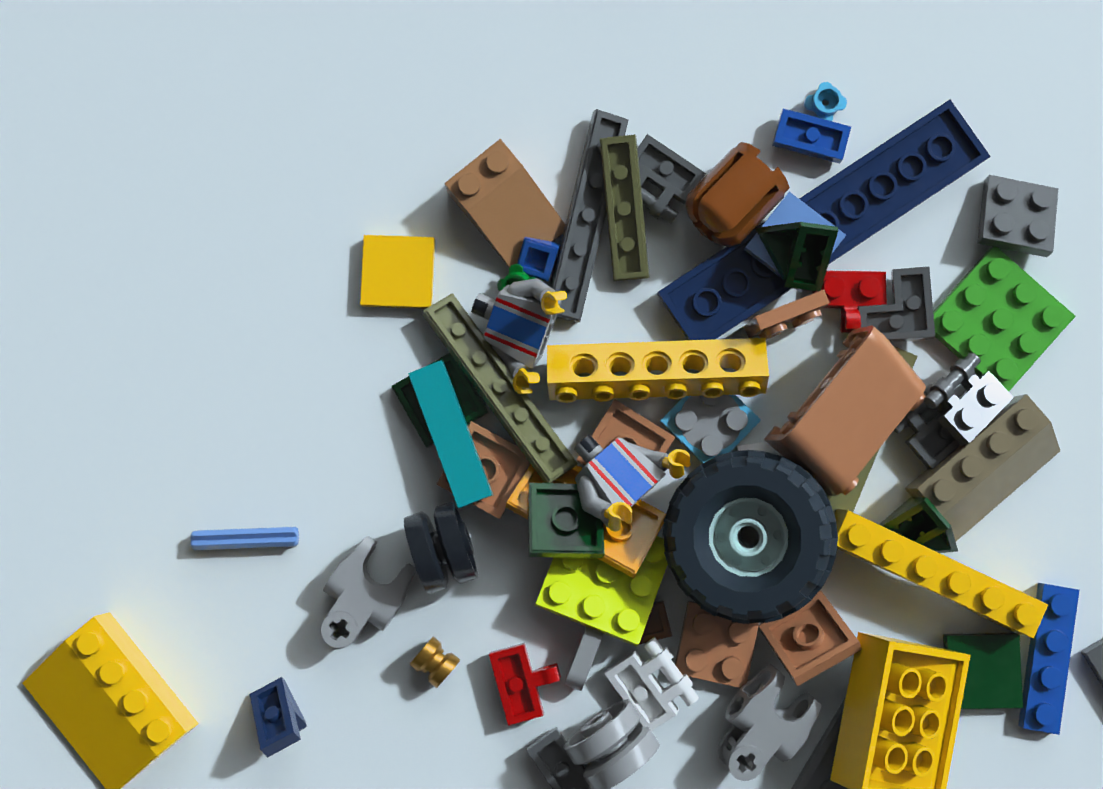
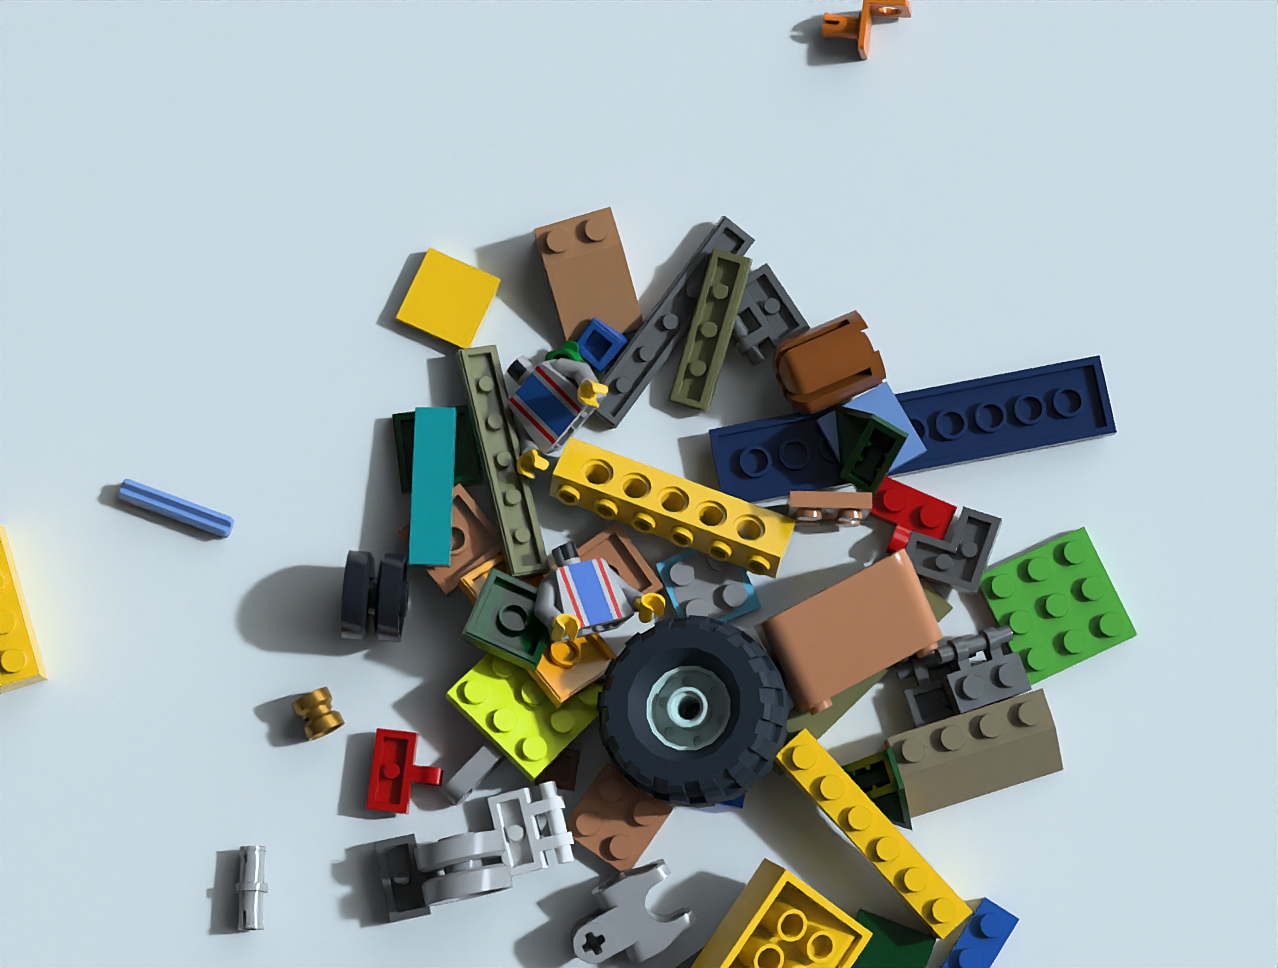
camera: 20 degrees right, 5 degrees down
dark blue slope [250,677,307,758] -> none
light grey piece [321,536,416,648] -> none
nougat plate [759,591,862,686] -> none
blue plate [772,108,851,164] -> none
medium azure plate [804,82,847,121] -> none
plate [977,175,1059,257] -> none

